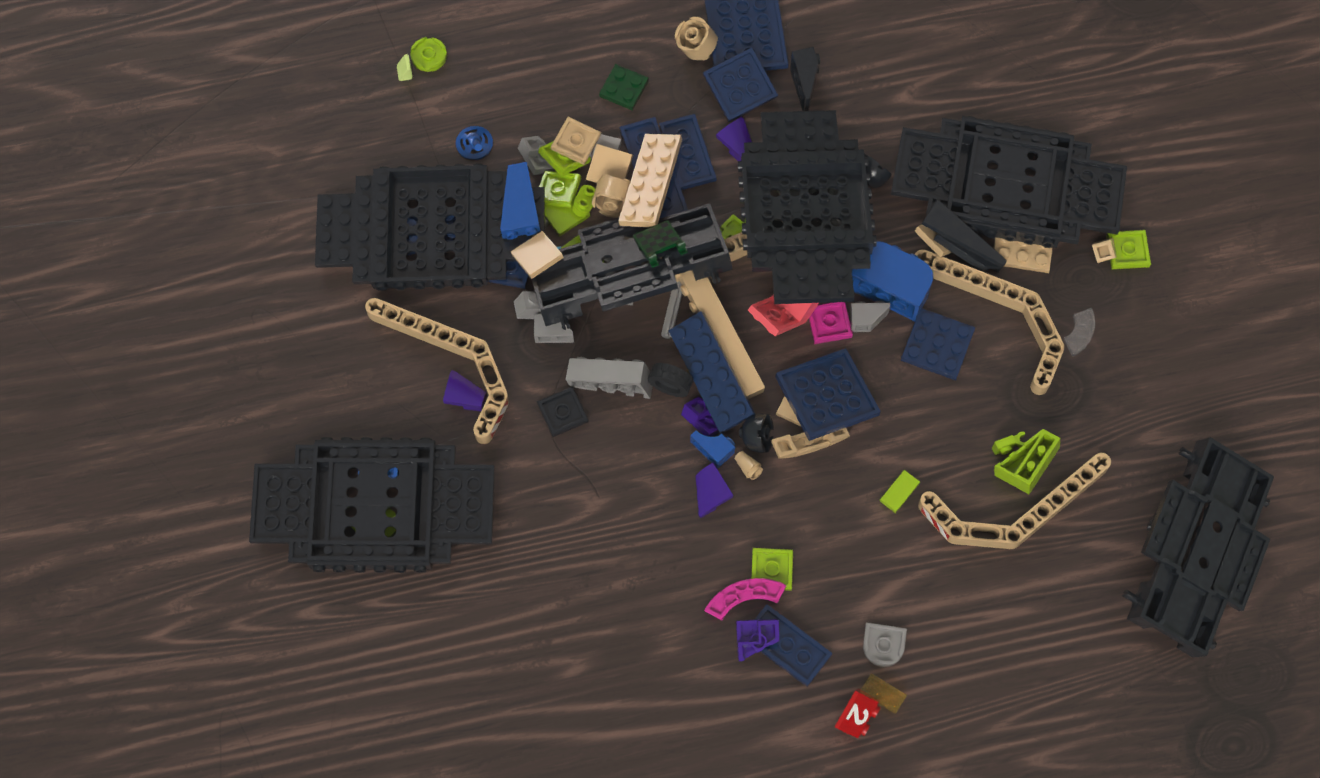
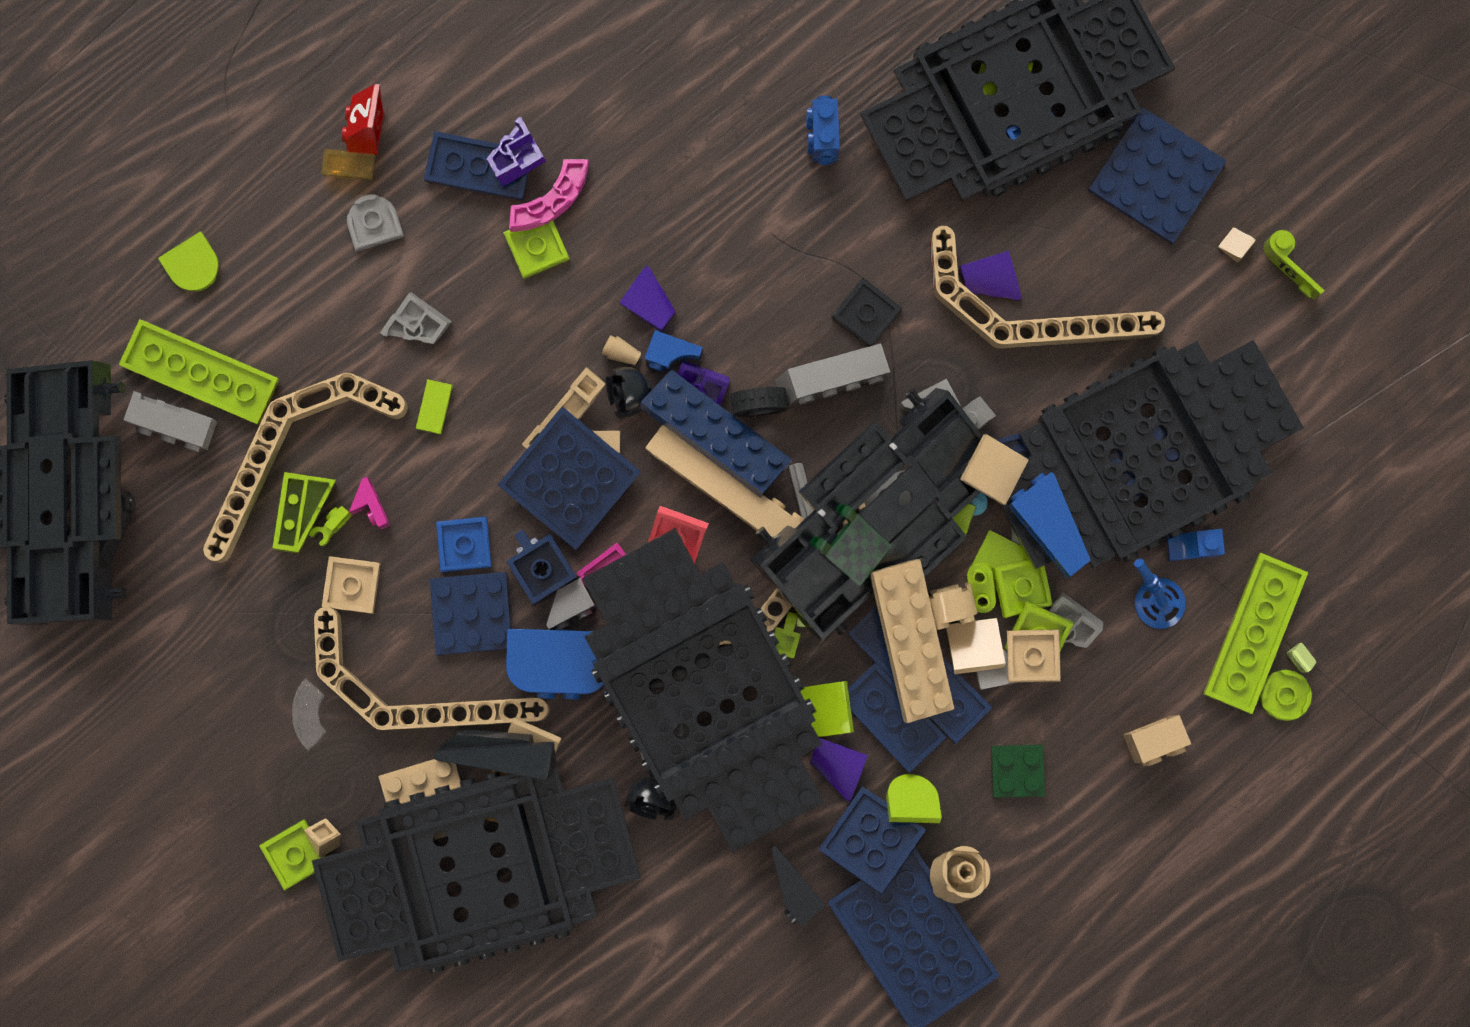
camera: 150 degrees right, 15 degrees up
none -> lime plate [119,319,280,425]
none -> light grey wedge [124,391,217,452]
none -> lime tile [158,231,219,291]
none -> tan tile [322,556,381,614]
none -> dark pink slope [349,477,390,529]
none -> light grey slope [380,292,452,344]
none -> blue tile [436,516,492,573]
none -> dark blue hinge [506,529,578,606]
none -> lime tile [800,681,854,737]
none -> blue brick [806,96,840,165]
none -> lime tile [886,774,942,823]
none -> dark blue plate [1088,107,1227,245]
none -> tan brick [1123,715,1191,766]
none -> blue arch [1166,529,1225,561]
none -> lime plate [1203,553,1308,714]
none -> tan slope [1218,227,1256,262]
none -> lime door [1263,230,1325,300]

